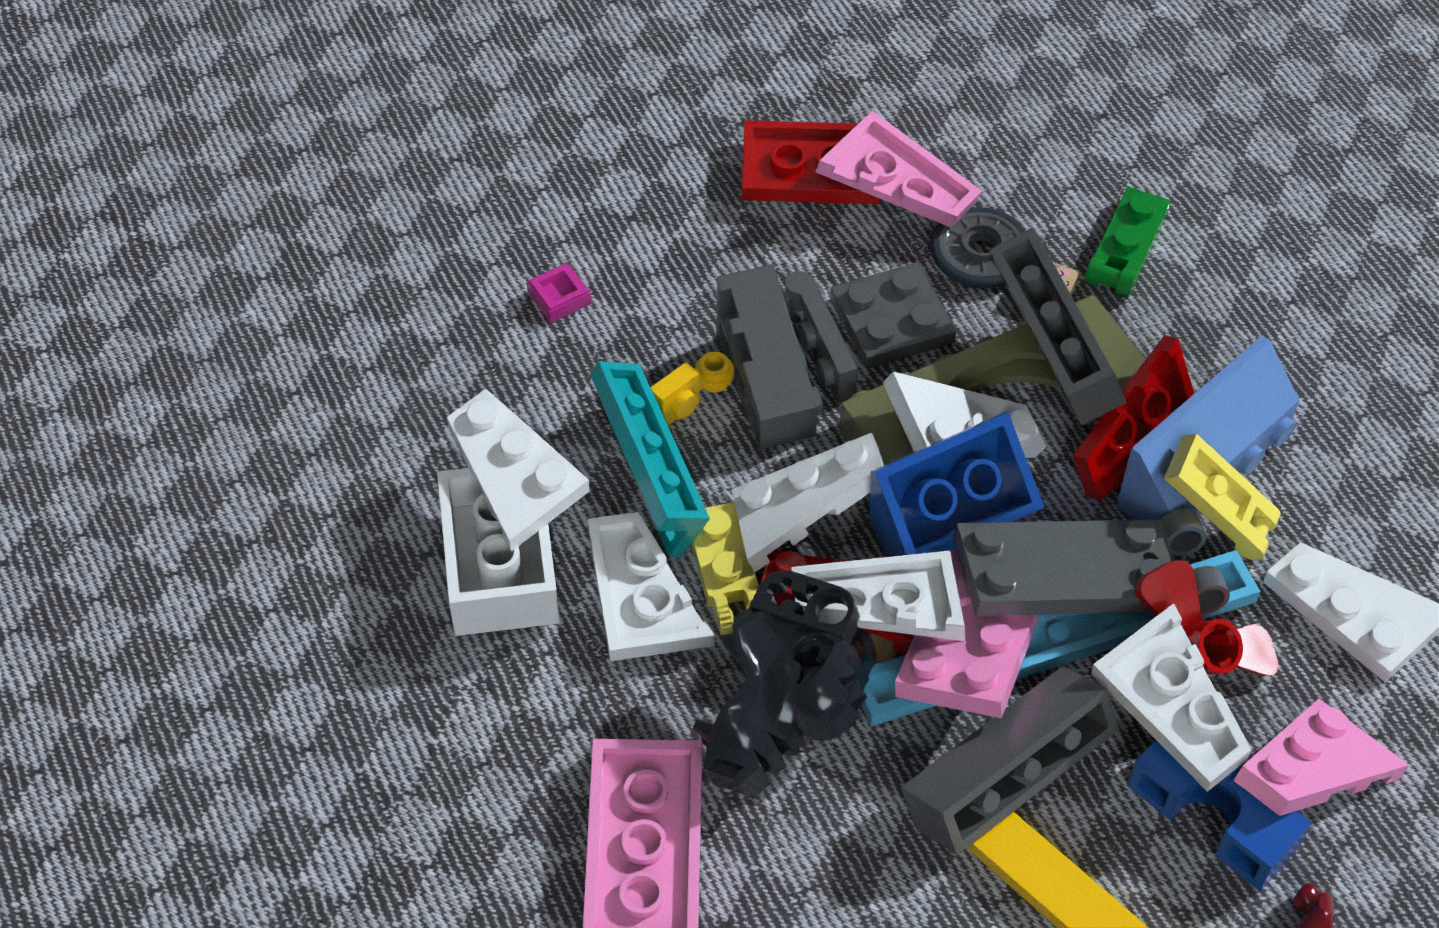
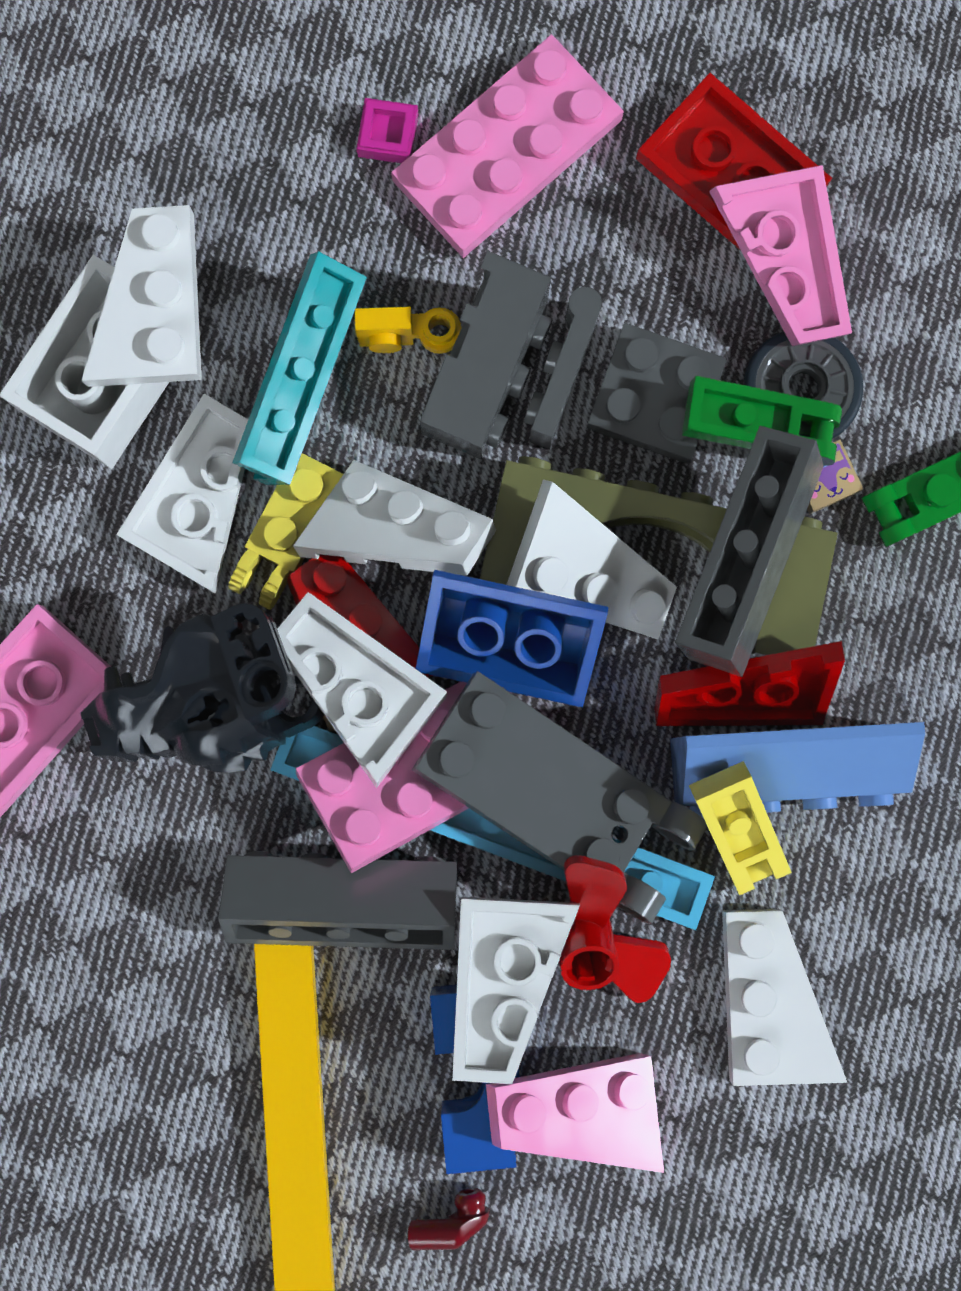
camera: 40 degrees right, 30 degrees up
none -> bright pink plate [391,34,624,258]
none -> green plate [682,376,842,466]

